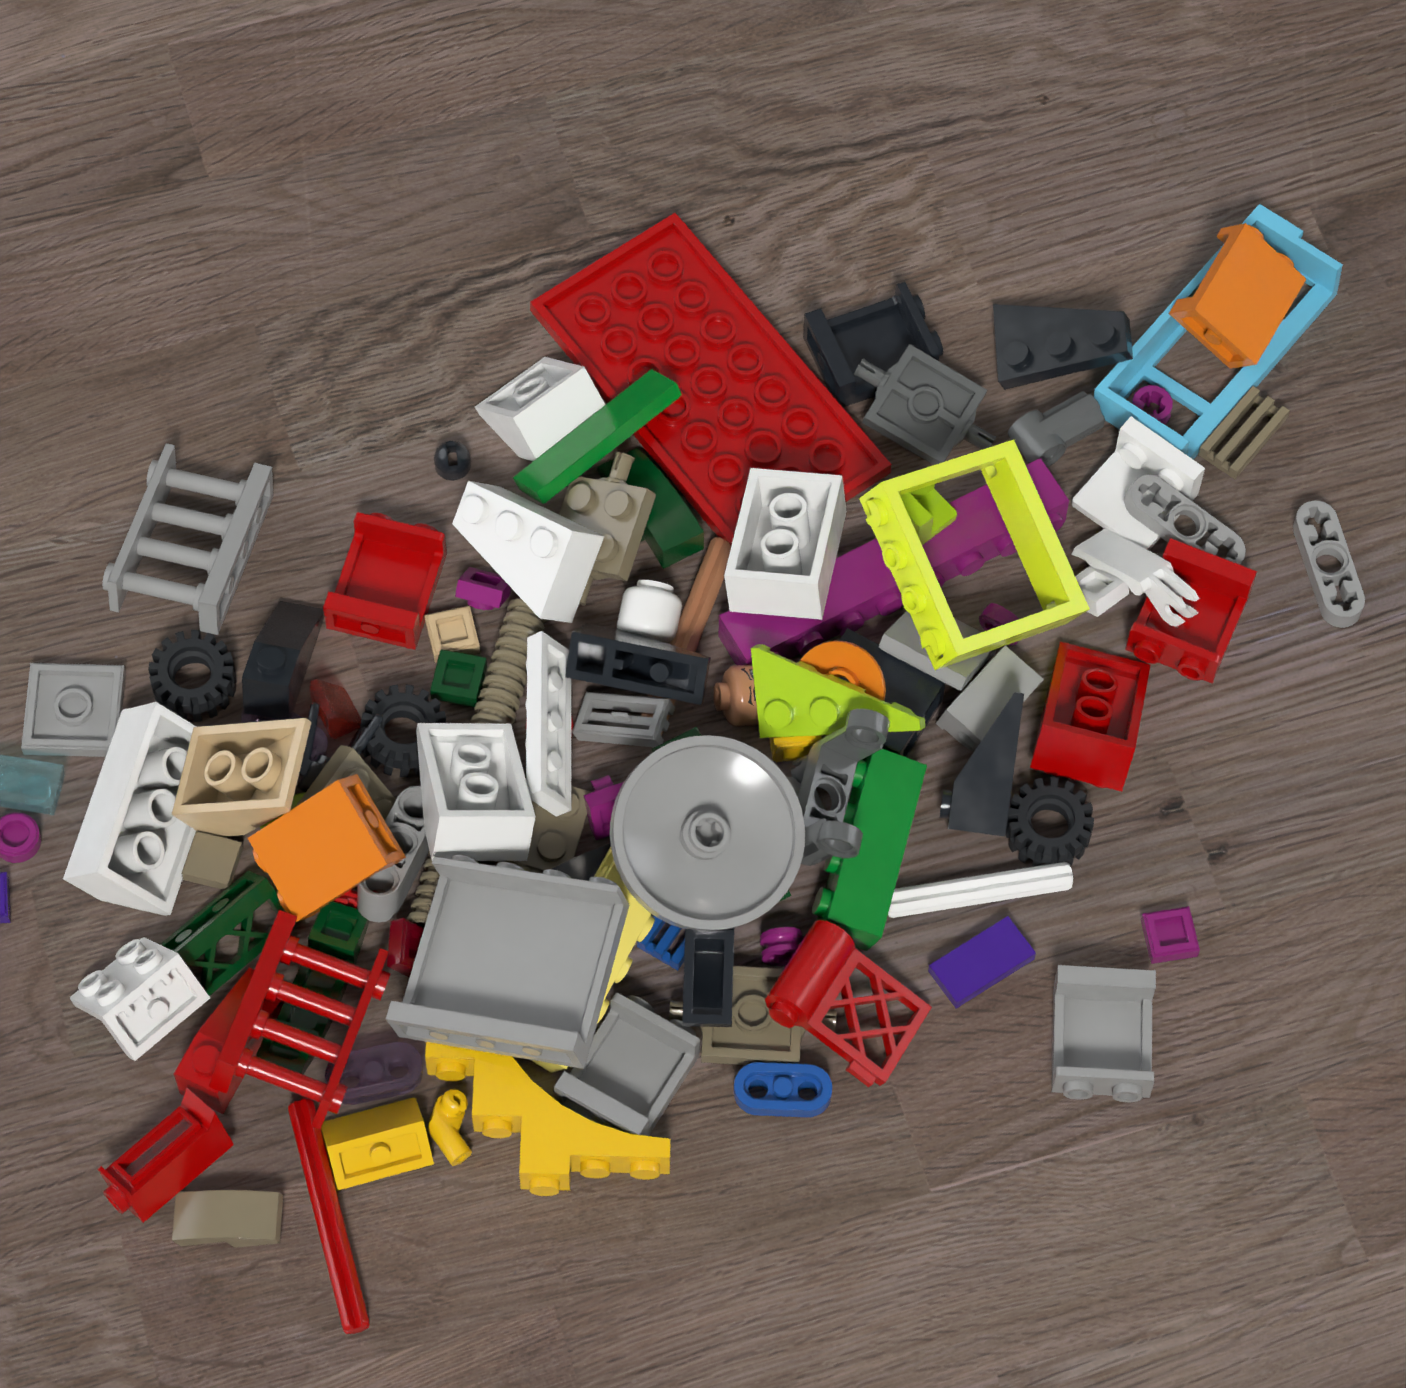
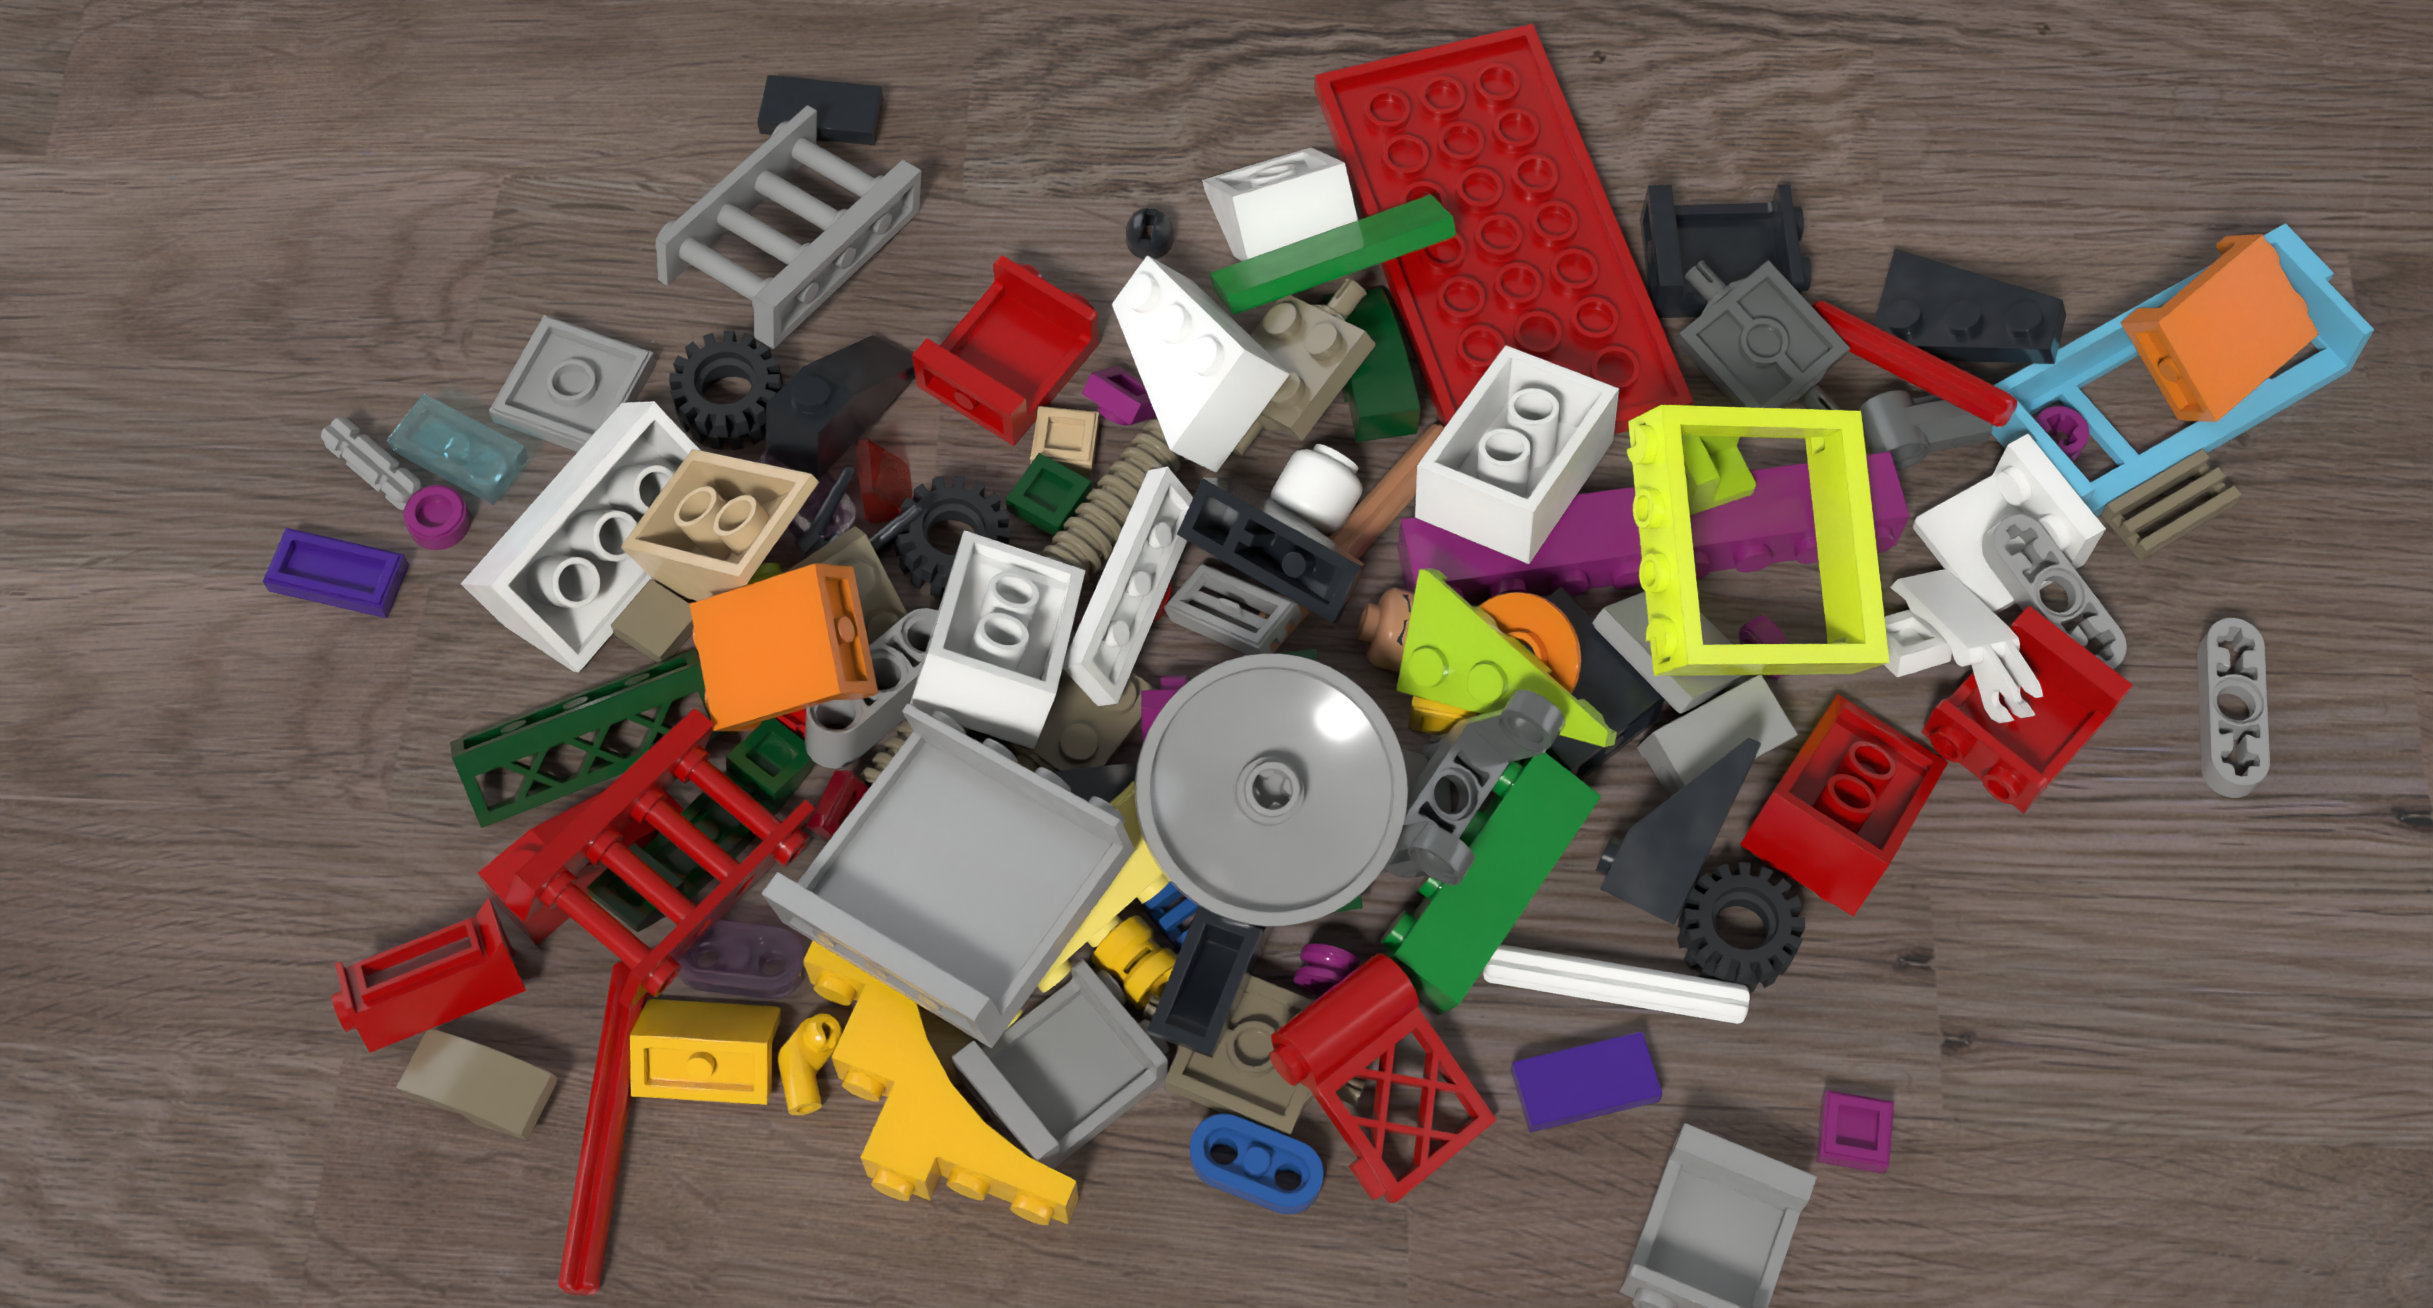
camera: 20 degrees right, 0 degrees up
white bracket [70,937,210,1061] -> none
none -> black tile [757,75,883,146]
none -> yellow wheel [1091,915,1178,1010]
none -> red axle [1812,300,2017,427]

